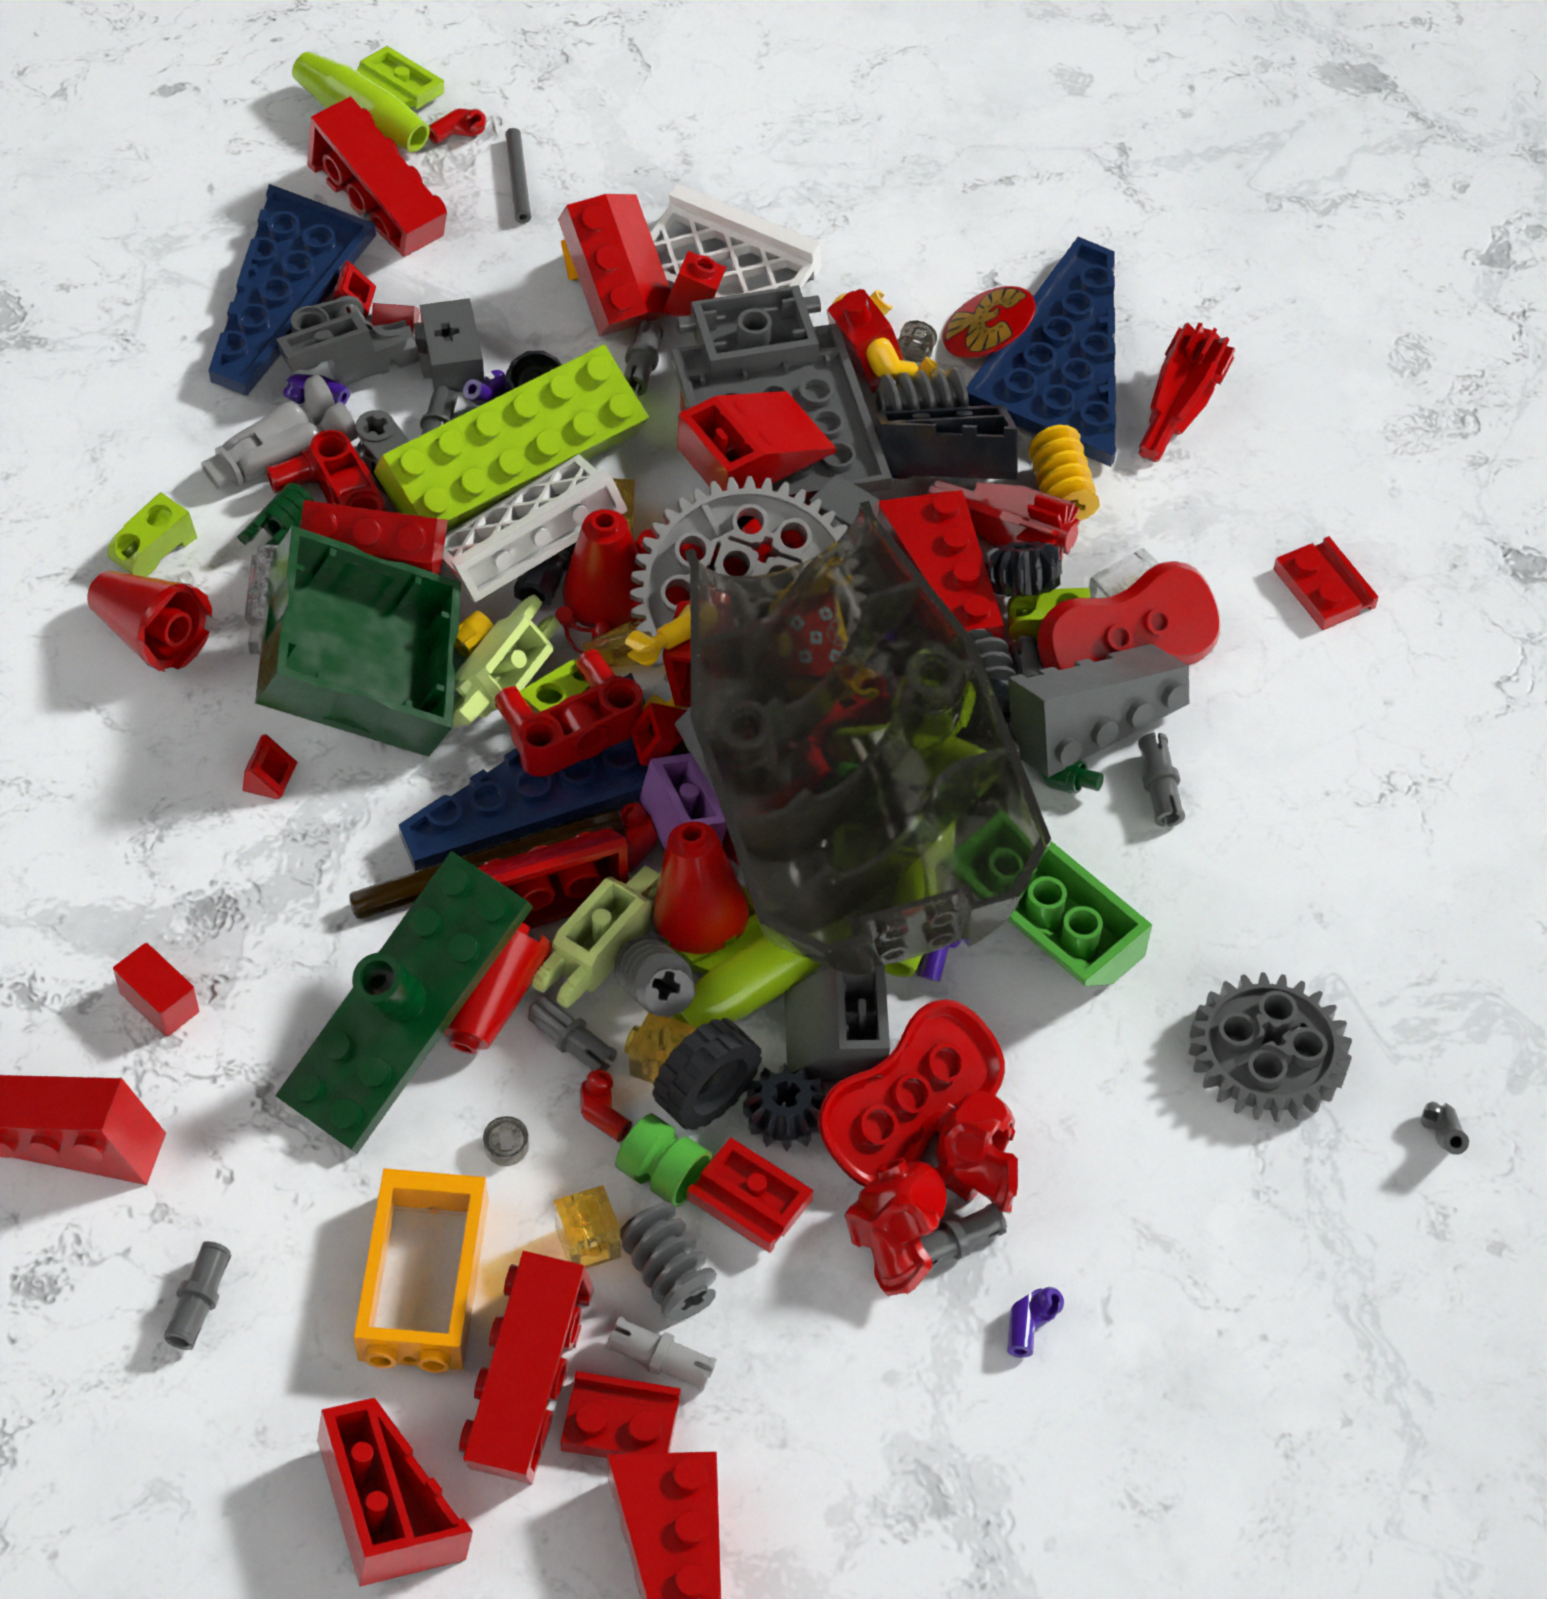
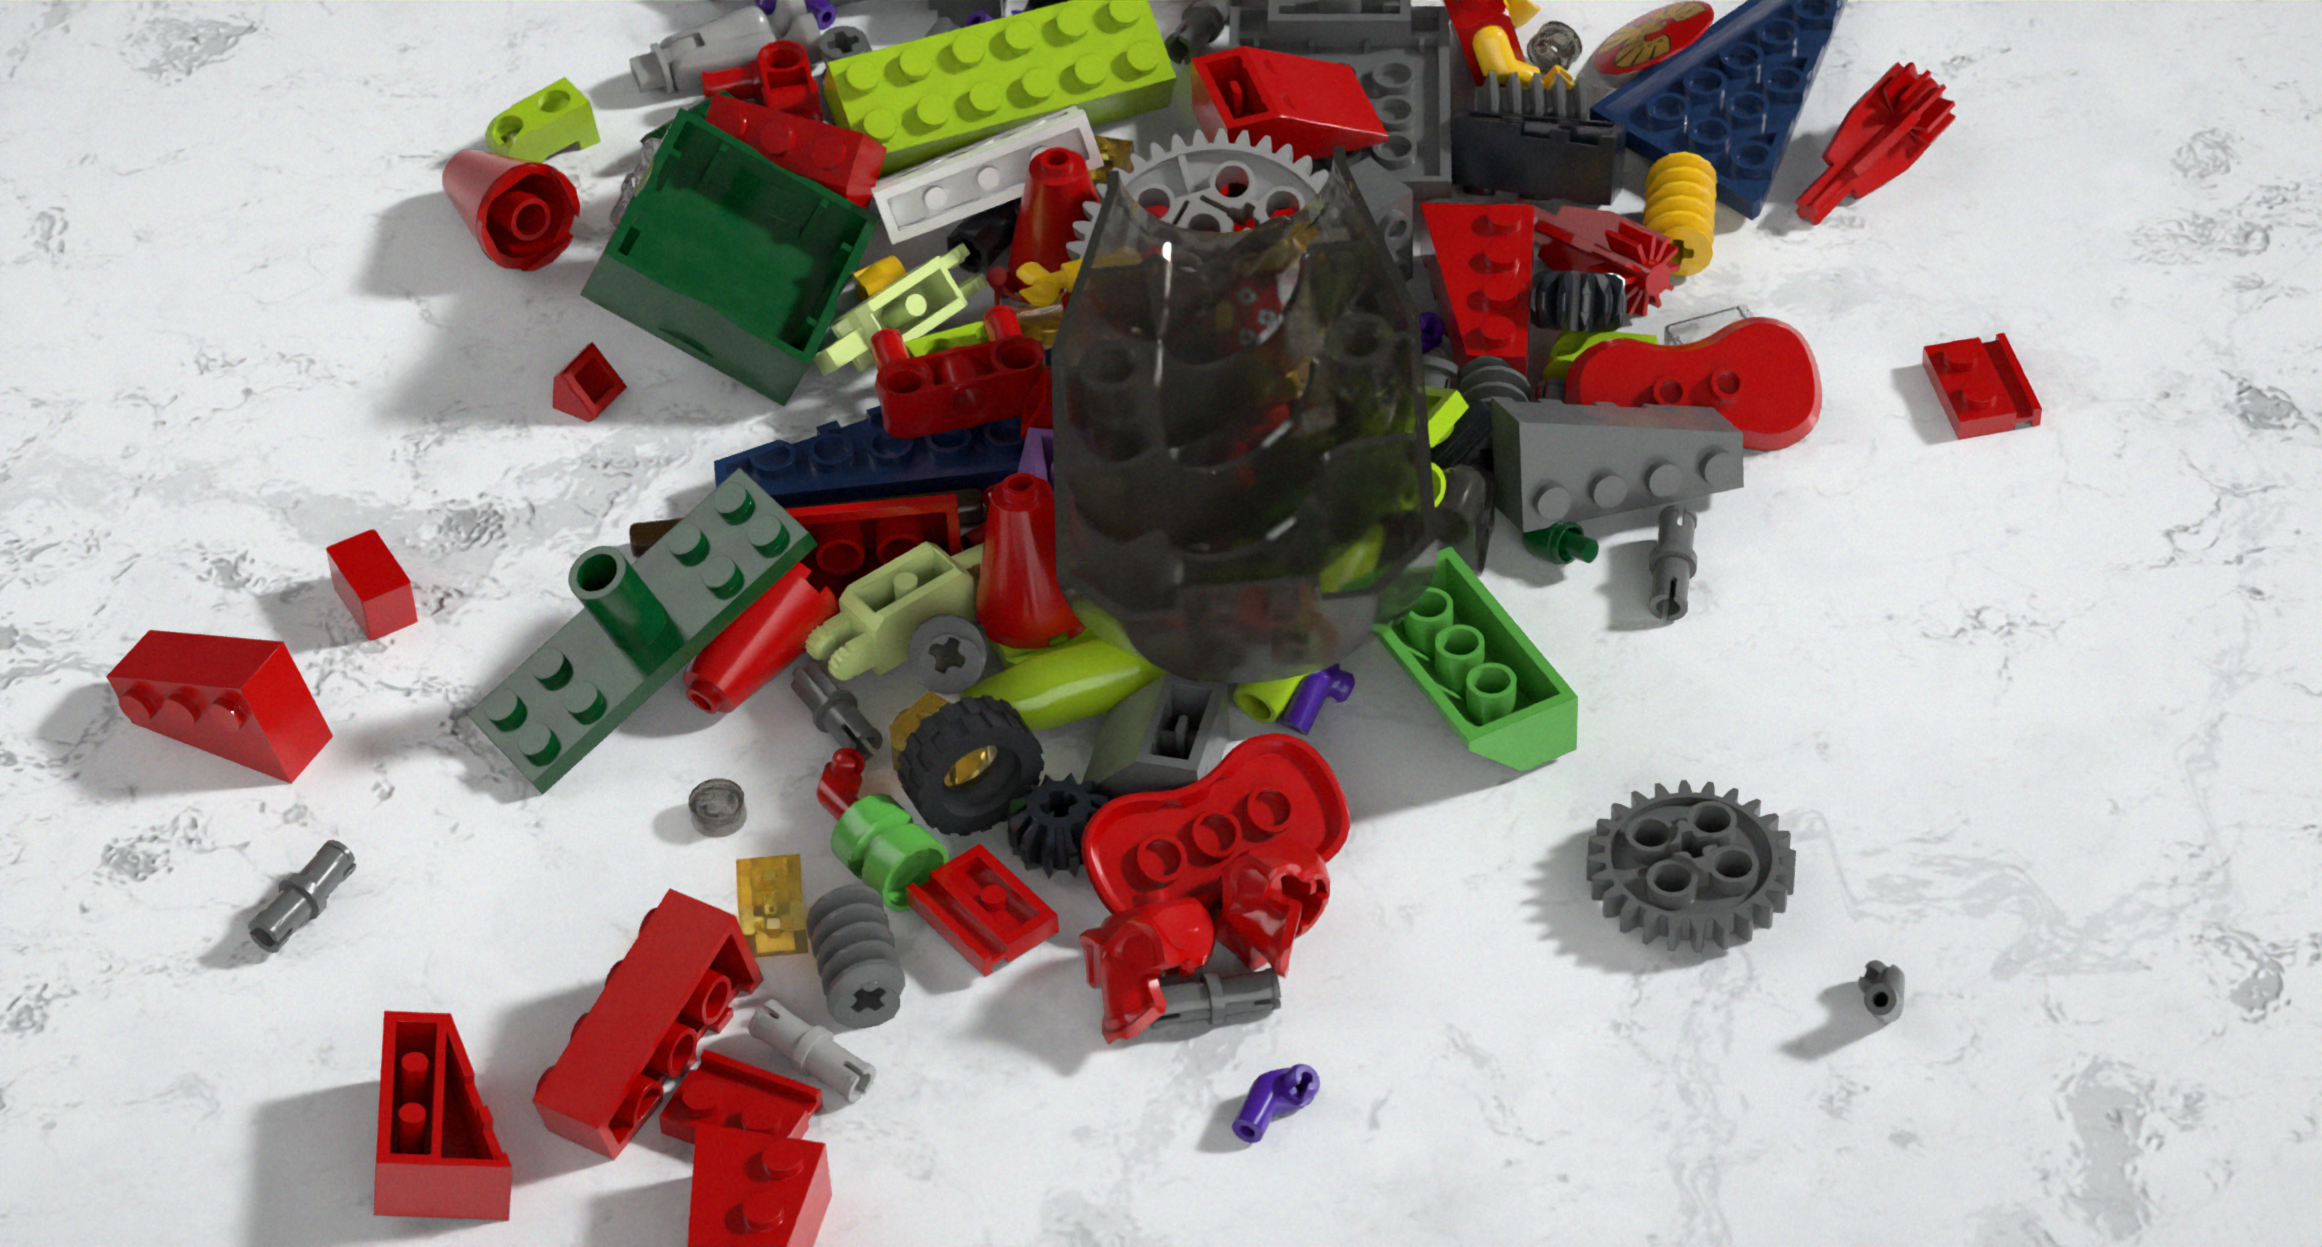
camera: 20 degrees right, 10 degrees down
window [353,1168,489,1373] -> none

